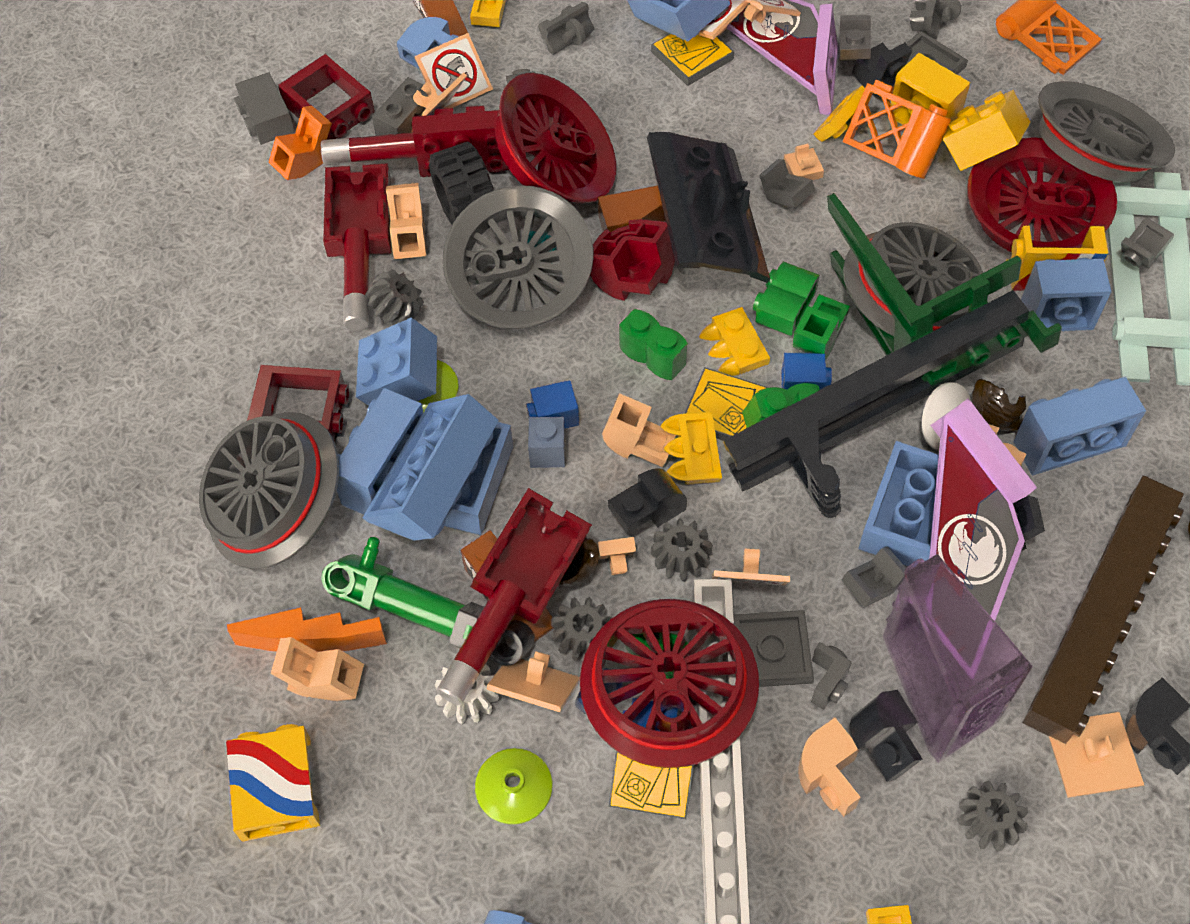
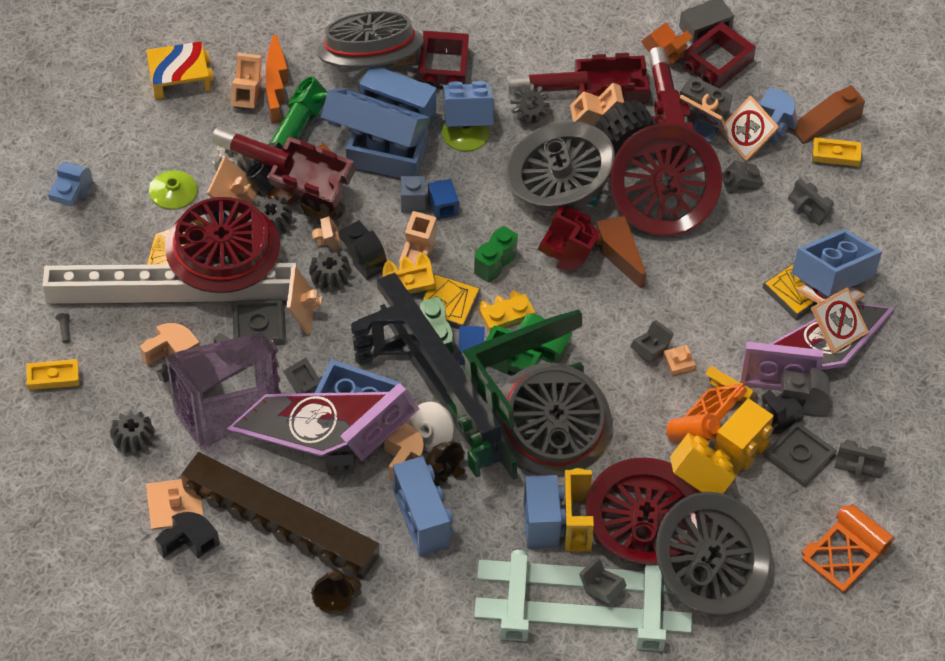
camera: 85 degrees right, 5 degrees down
black hinge [647,132,771,283] -> none

